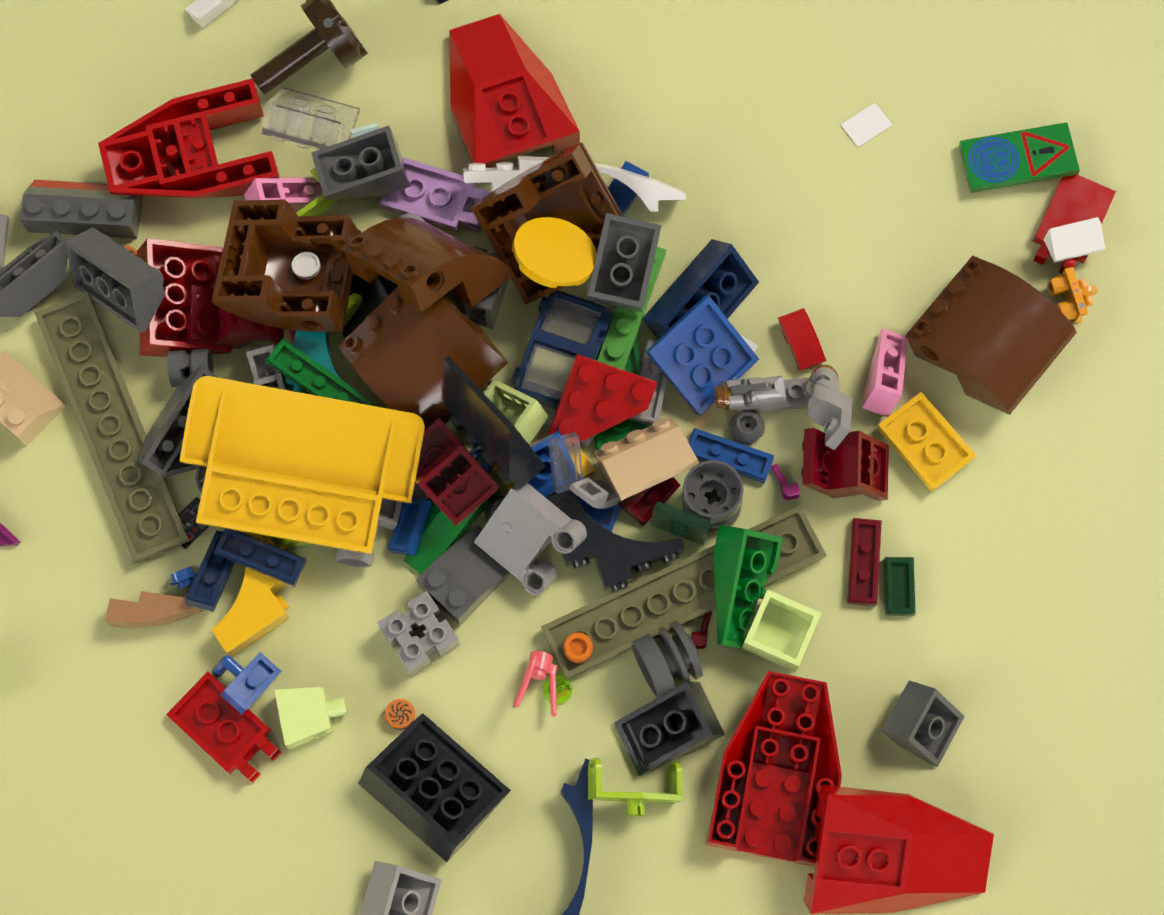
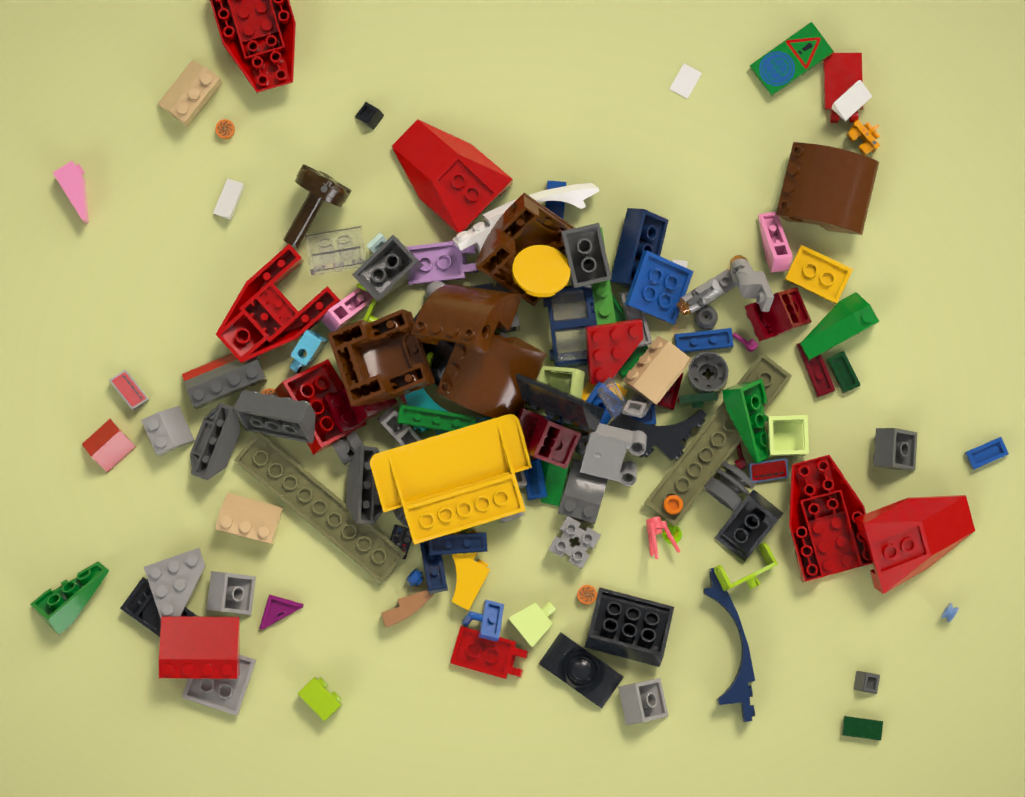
camera: 25 degrees left, 10 degrees up
white piece [292,252,320,279] -> none
red slope [778,308,827,370] -> none
none -> medium azure torso [289,330,328,373]
none -> black slope [538,632,624,708]
none -> red slope [748,458,789,483]
none -> green wedge [800,292,880,360]
none -> blue tile [965,437,1009,470]

